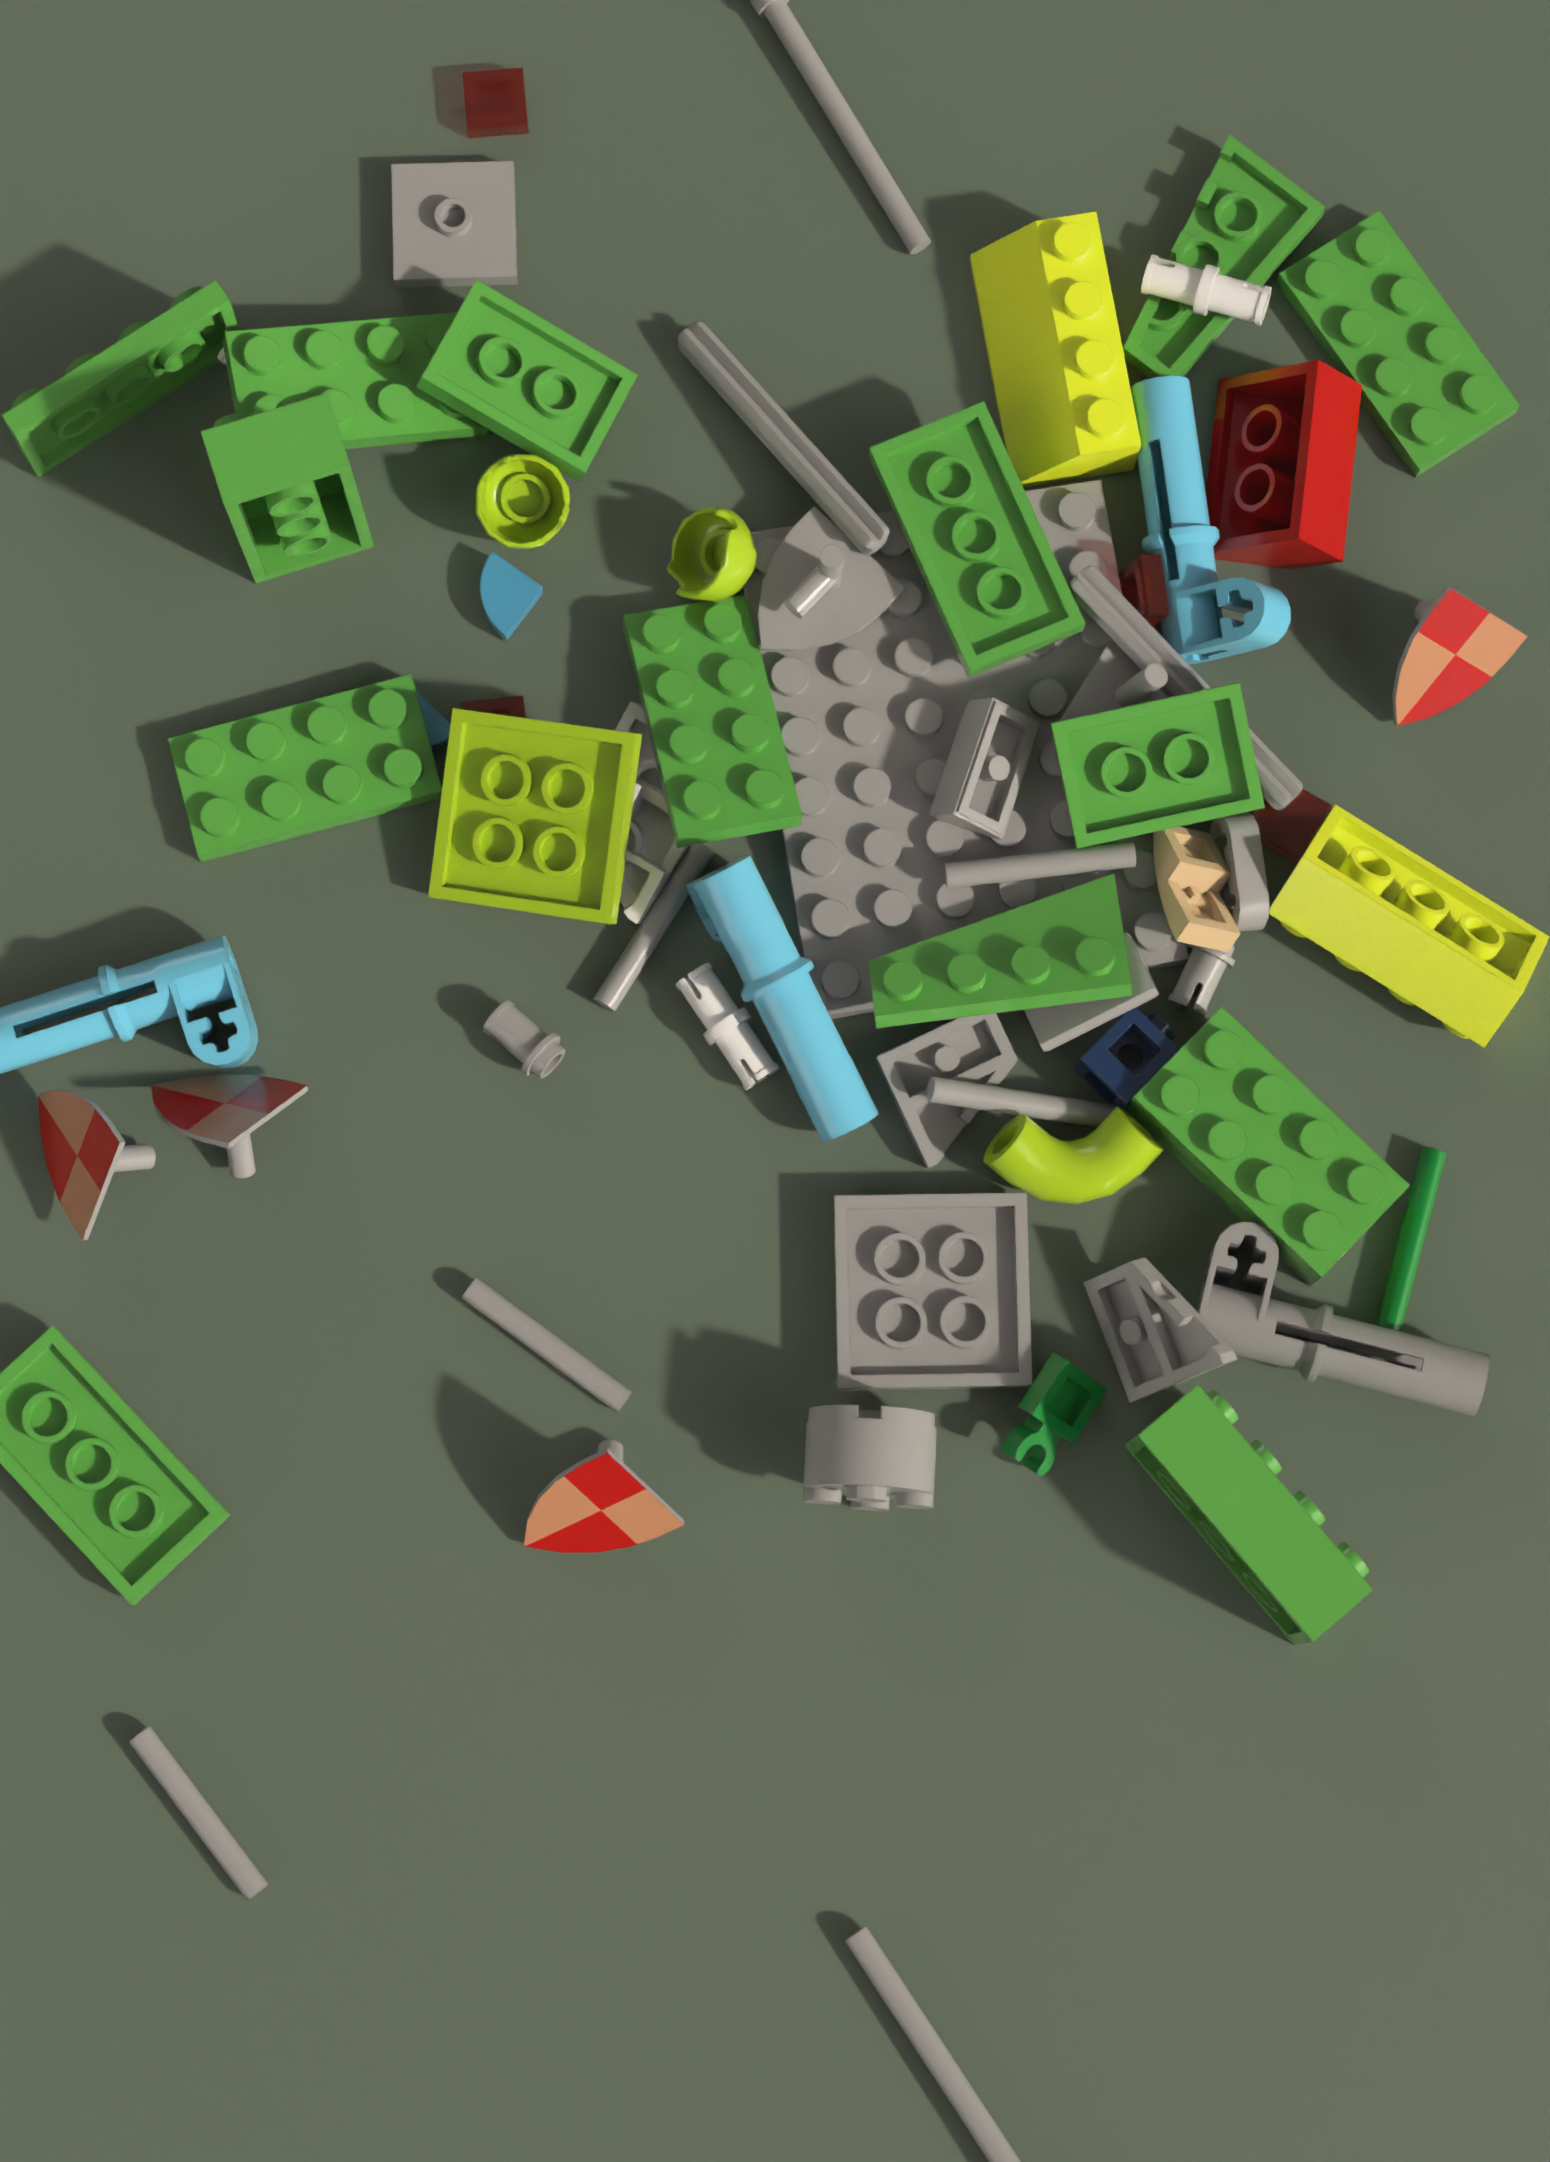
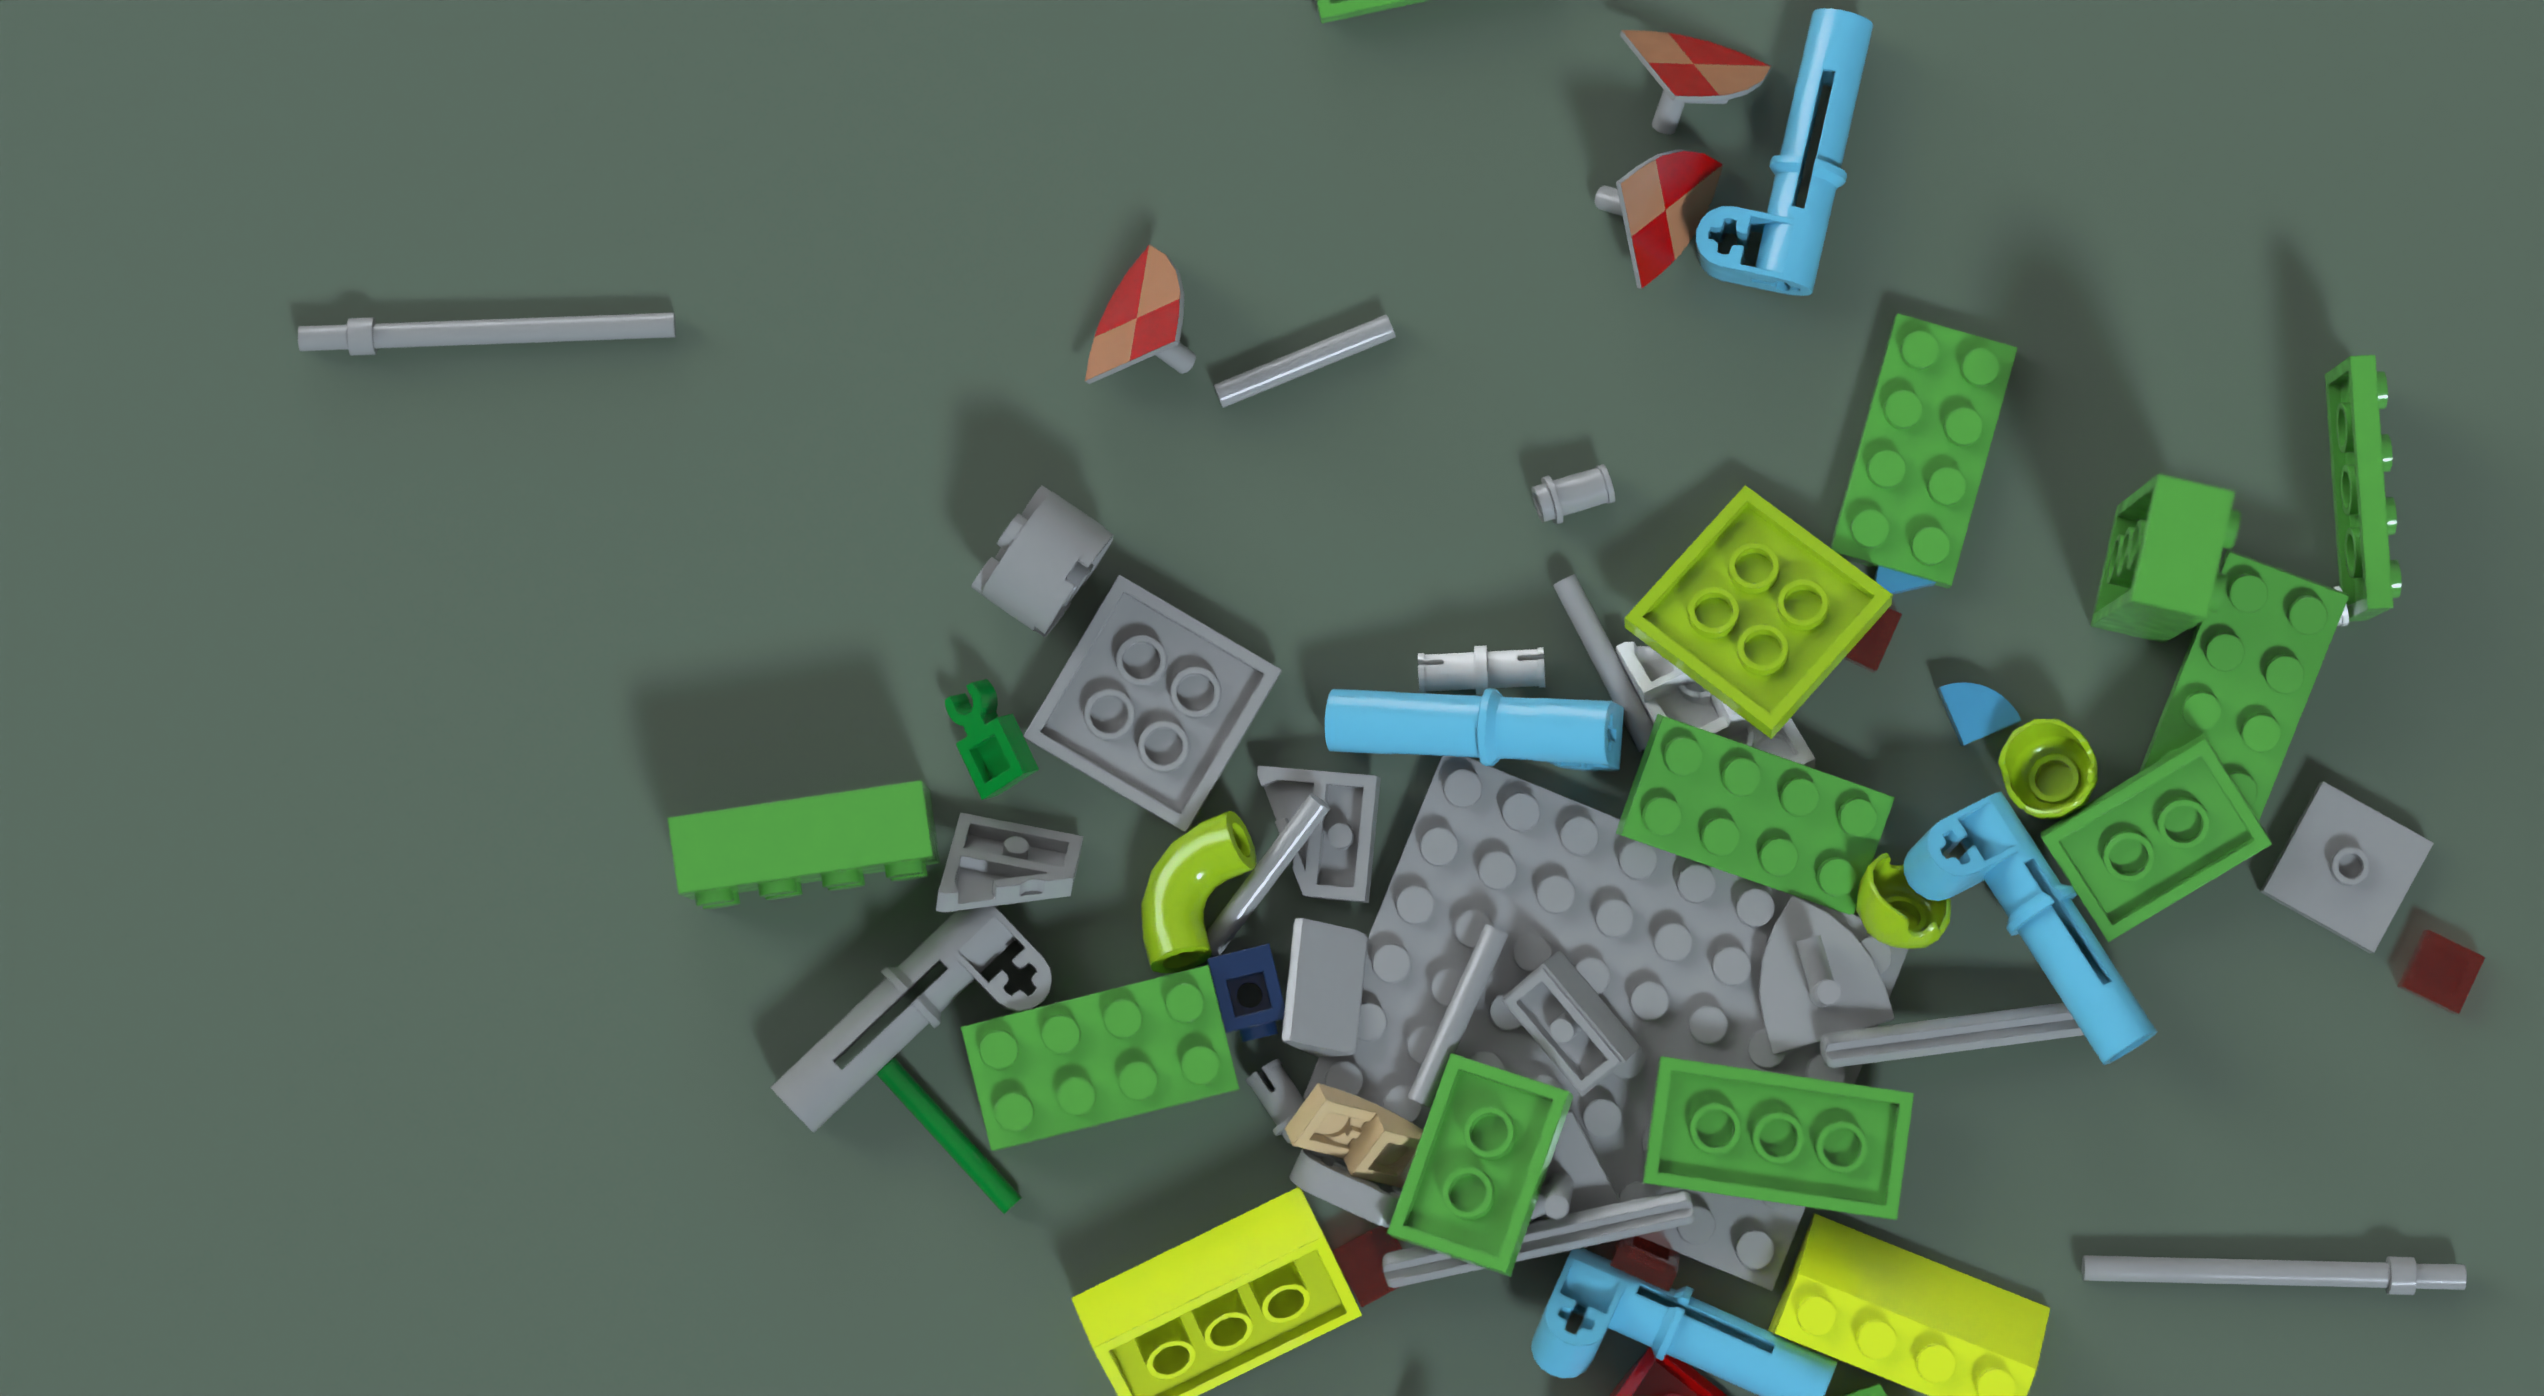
camera: 125 degrees right, 5 degrees up
bright green wing [868,873,1132,1028] -> none
none -> medium azure piece [1904,792,2157,1065]

